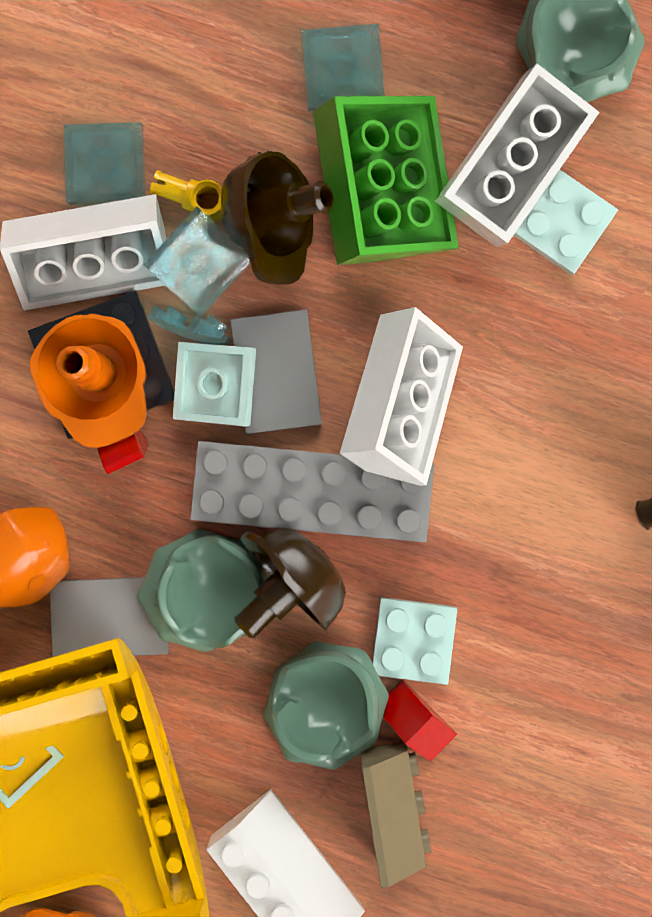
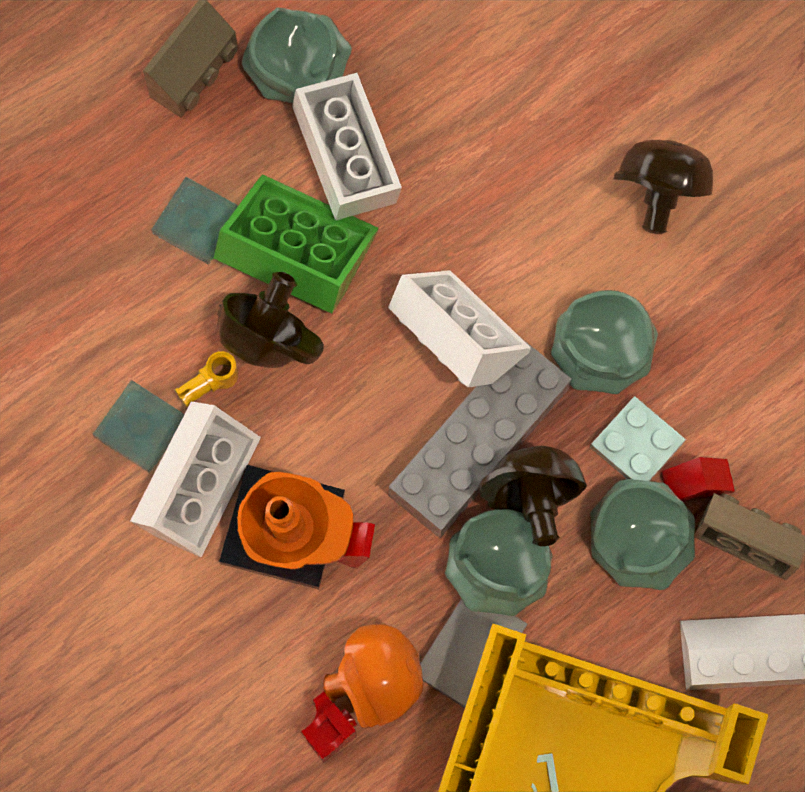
camera: 55 degrees left, 15 degrees down
clear light blue plate [143,206,250,317] -> none
clear light blue slope [147,305,232,346] -> none
light aqua plate [173,342,256,426] -> none
light grey tile [231,309,322,434] -> none
light aqua plate [513,170,618,276] -> none
none -> sand green piece [551,290,658,394]

